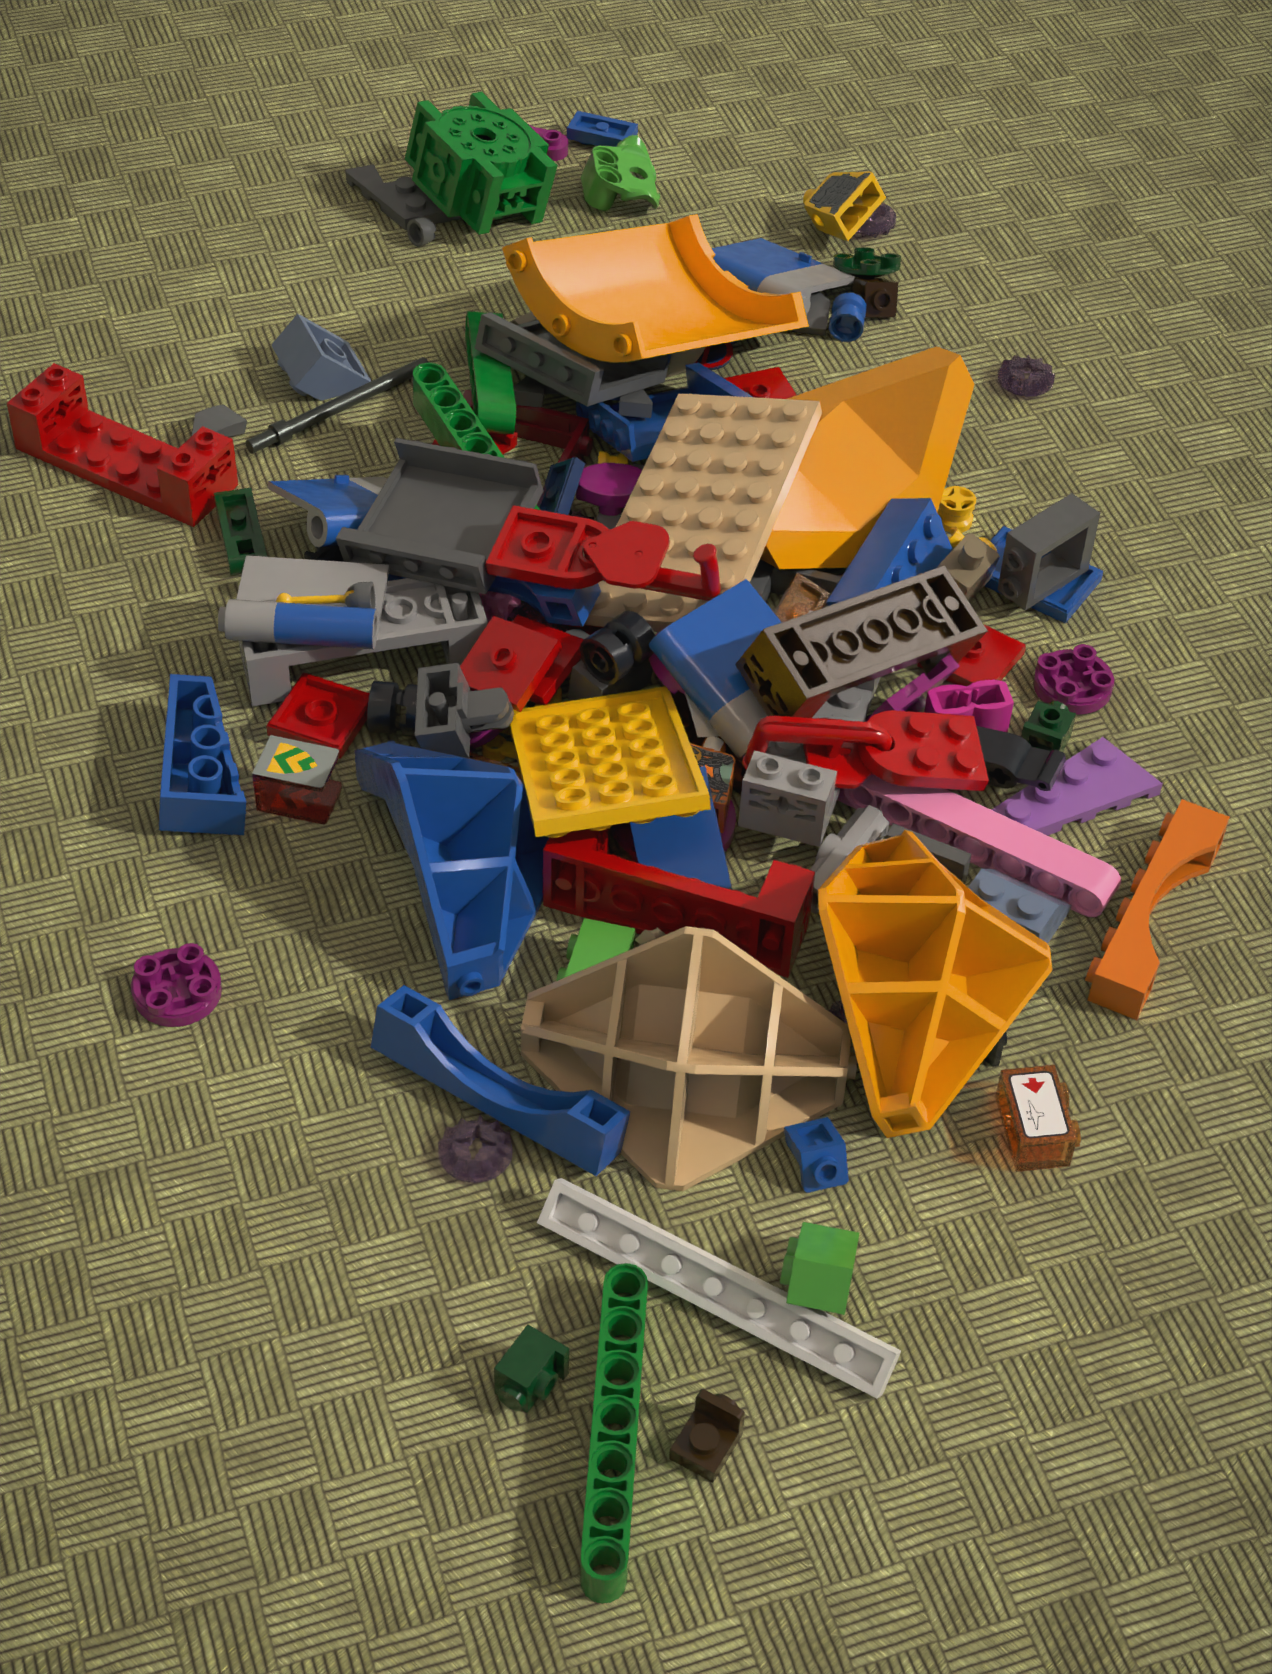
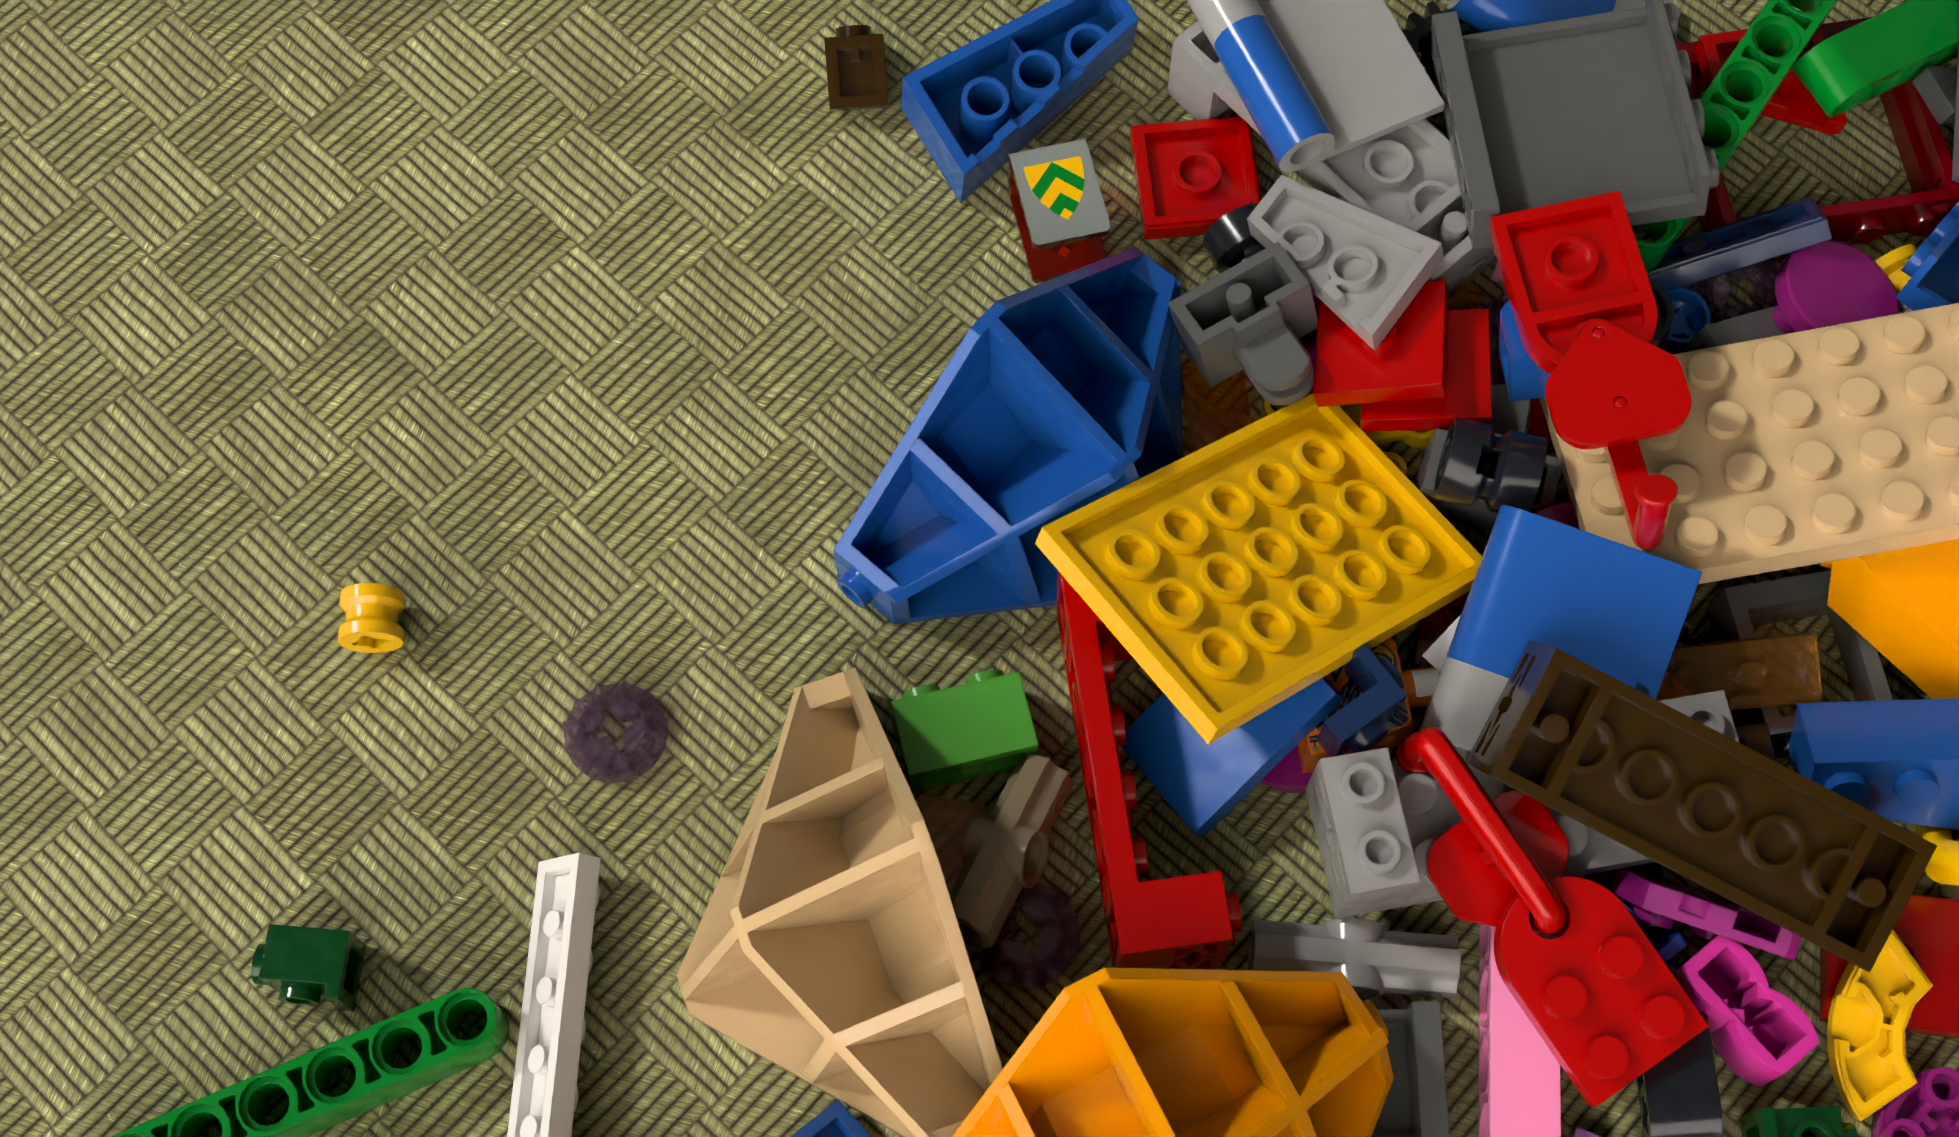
camera: 65 degrees right, 20 degrees up
magenta tile [131,943,222,1027] -> none
hinge [276,582,376,608] -> none
blue arch [371,985,631,1176] -> none
none -> yellow wheel [338,583,406,653]
none -> dark brown bracket [824,25,889,112]
none -> light grey wing [1247,174,1444,351]
none -> dark blue bracket [1316,644,1407,757]
none -> yellow tile [1827,930,1933,1122]

